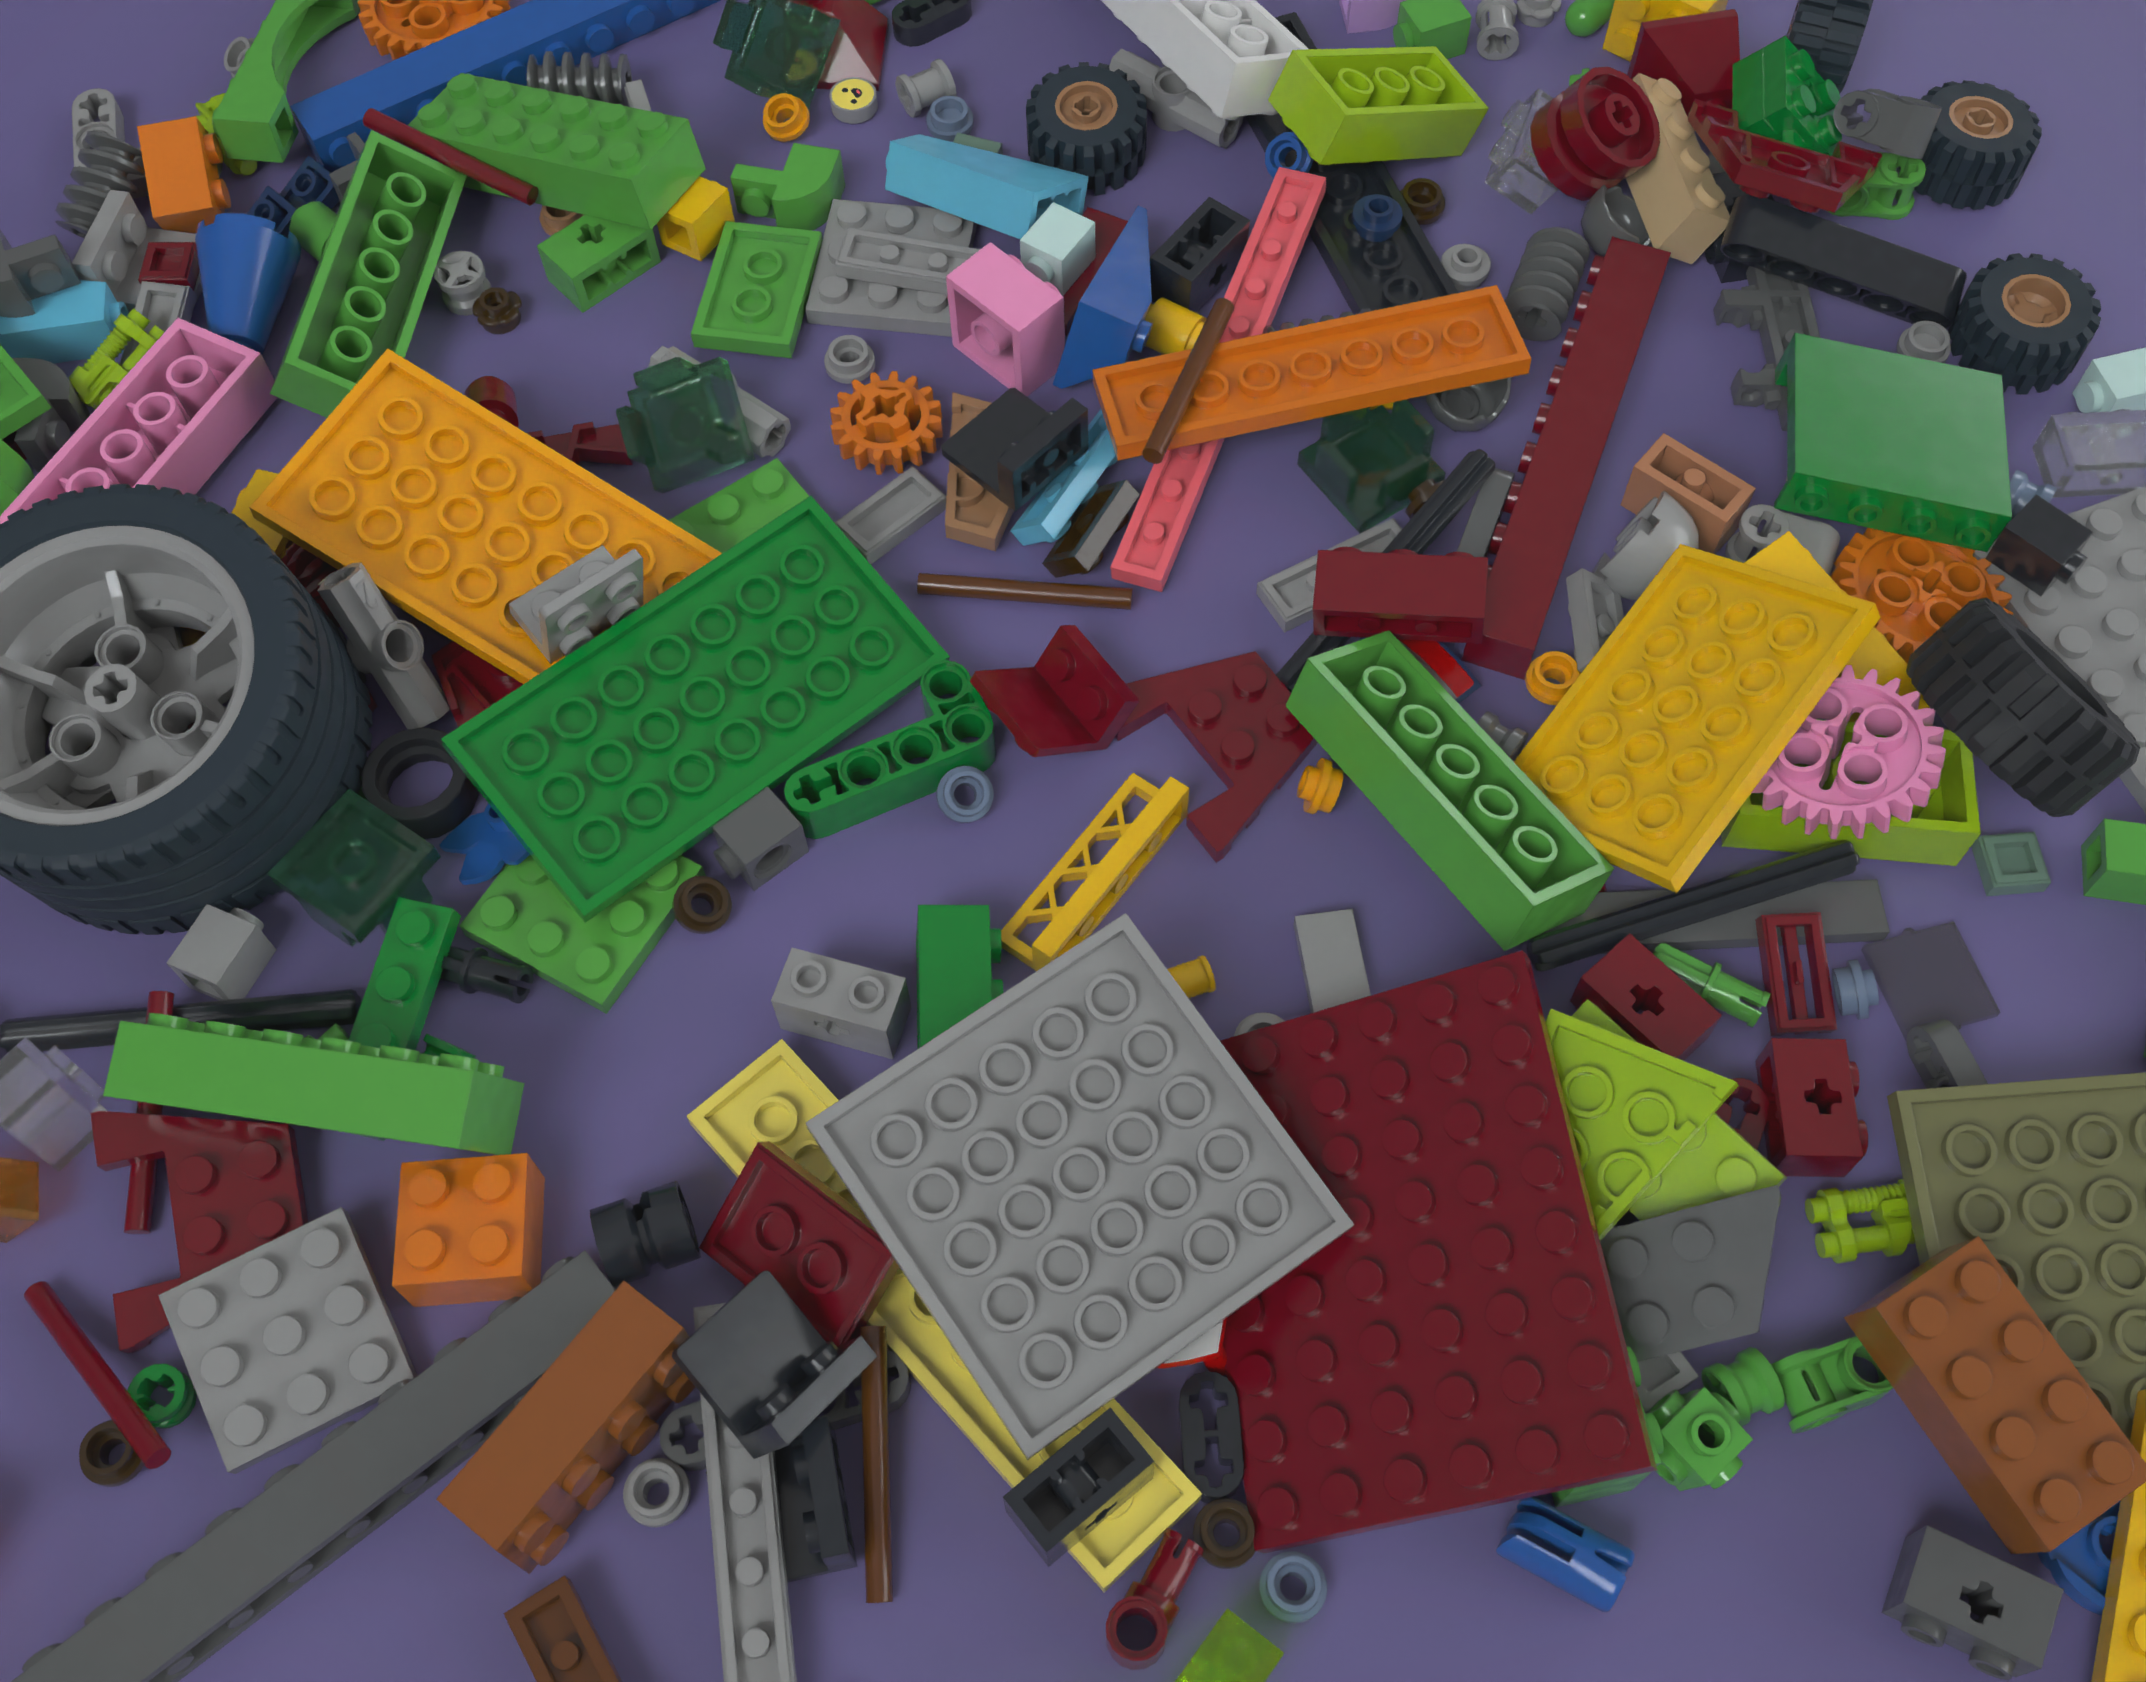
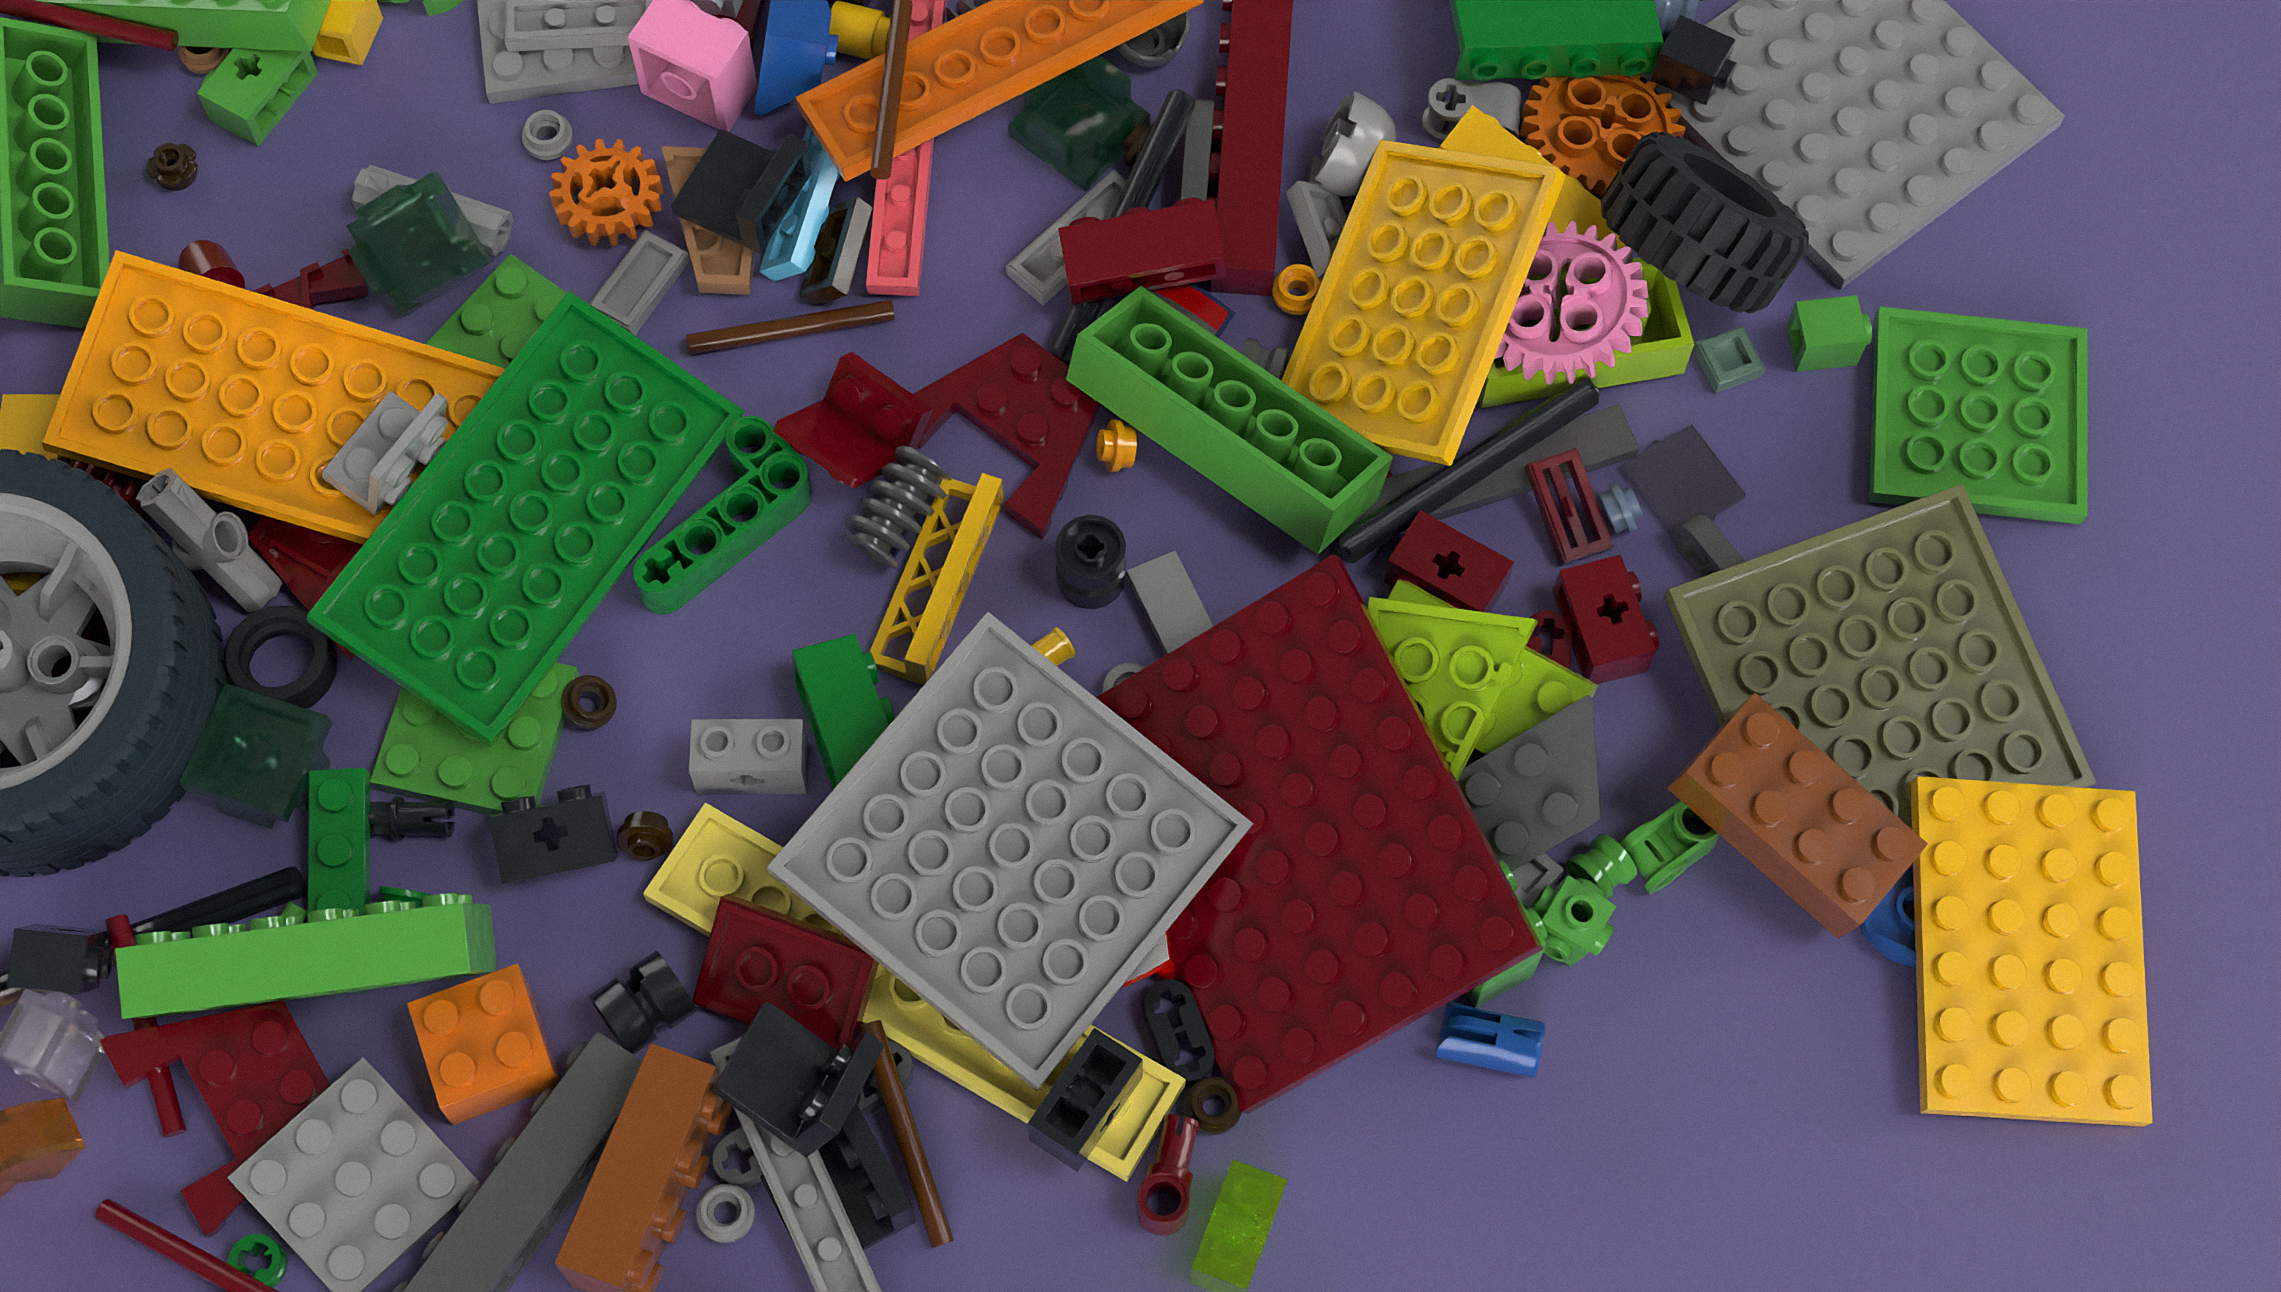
camera: 20 degrees left, 5 degrees up
light grey brick [167,904,277,1001] -> none
light grey wheel [434,251,492,316] -> none
blue plate [439,803,530,885] -> none
bright green plate [691,221,823,359] -> none
dark grey brick [712,786,809,891] -> none
sand blue plate [936,766,994,823] -> none
sand blue plate [1259,1551,1327,1624] -> none
nougat brick [1621,433,1756,555] -> none
bright green axle [1653,943,1770,1027] -> none
lime piece [1804,1179,1915,1264] -> none
dark grey brick [1881,1525,2064,1680] -> none
none -> black brick [7,923,114,995]
none -> black brick [489,784,618,884]
none -> dark brown plate [617,811,673,861]
none -> dark grey piece [845,446,951,569]
none -> black wheel [1055,514,1126,609]

